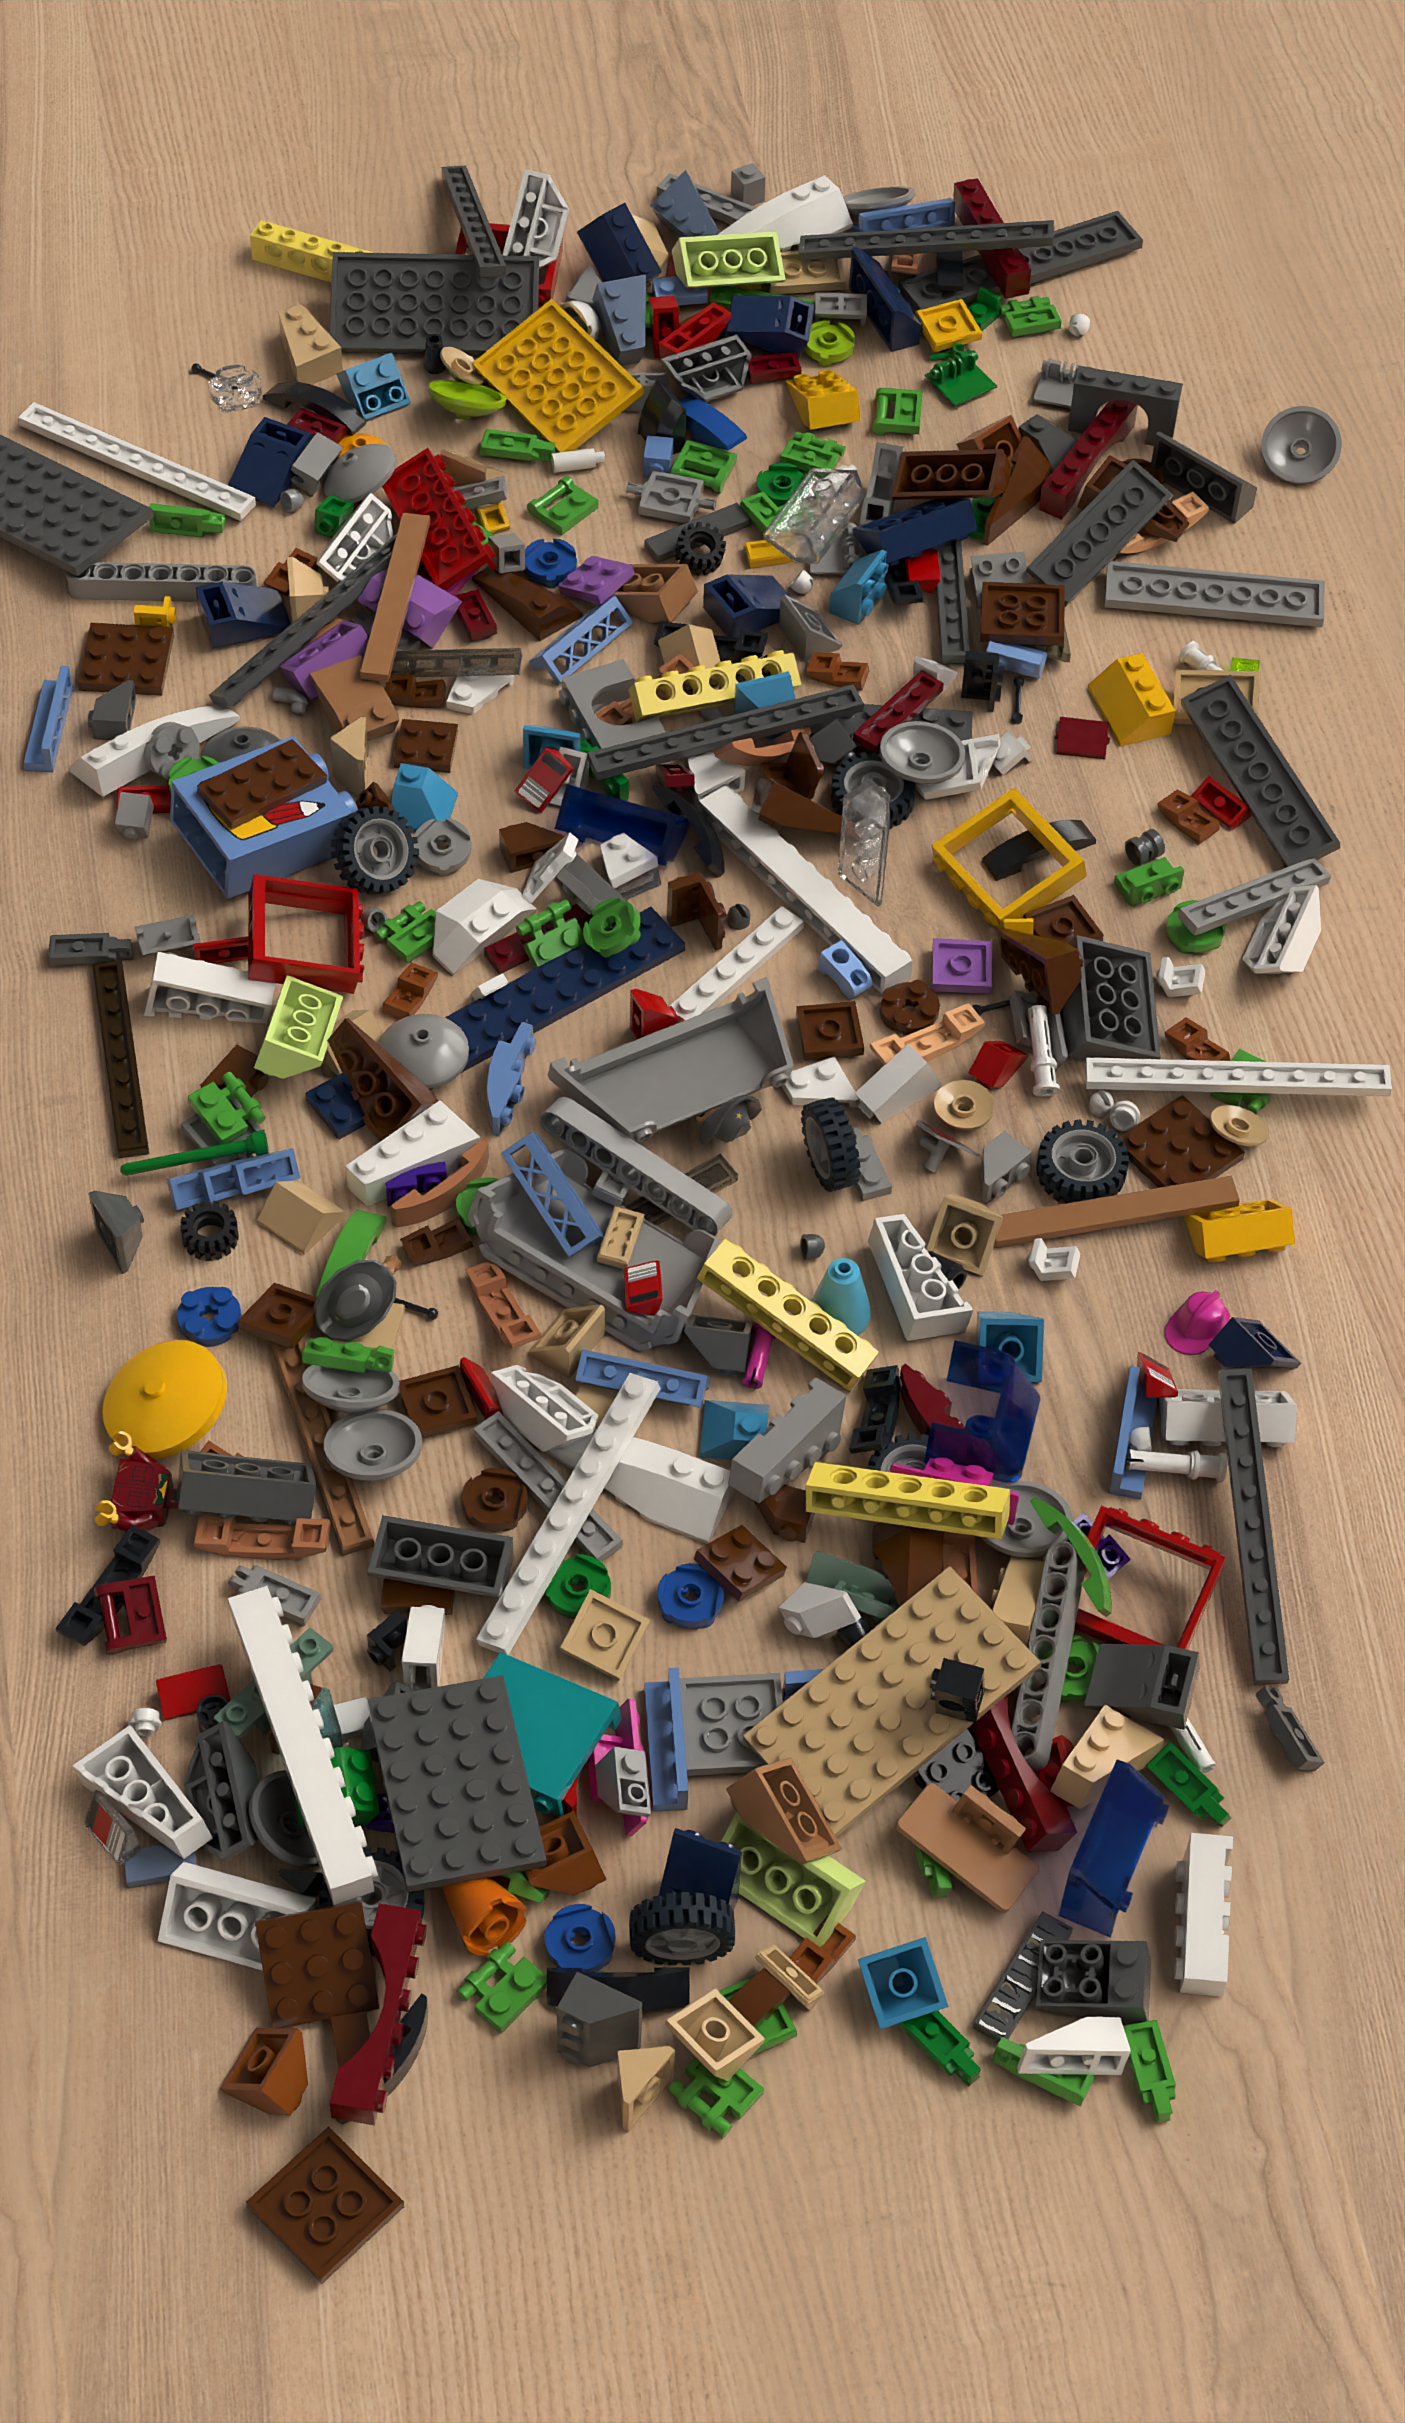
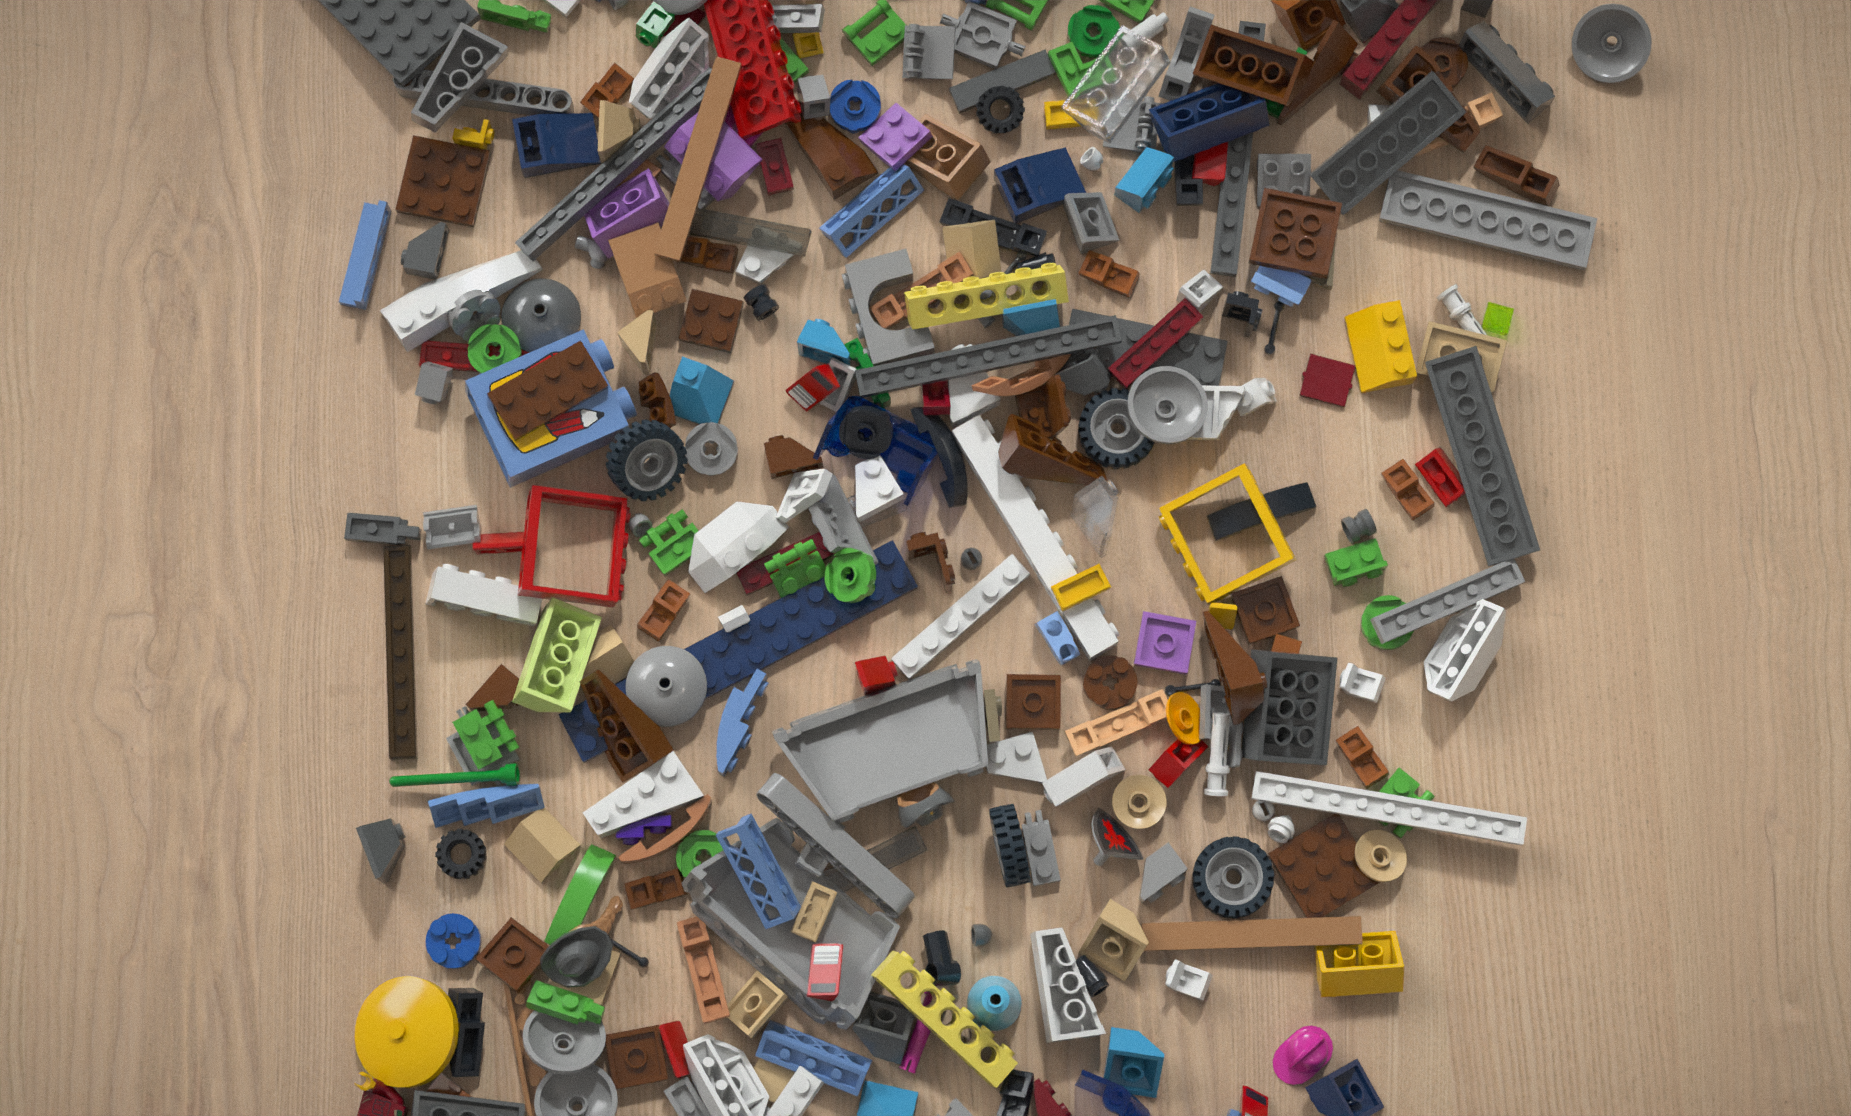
camera: 10 degrees right, 25 degrees up
none -> light grey wedge [411,22,508,133]
none -> black slope [448,988,485,1077]
none -> black wheel [743,284,779,321]
none -> black plate [839,406,893,459]
none -> light grey hinge [902,24,956,79]
none -> black piece [923,930,961,986]
none -> dark tan wing [983,689,1002,743]
none -> yellow tile [1051,563,1111,612]
none -> light orange dish [1166,692,1201,745]
none -> reddish brown slope [1473,145,1560,207]

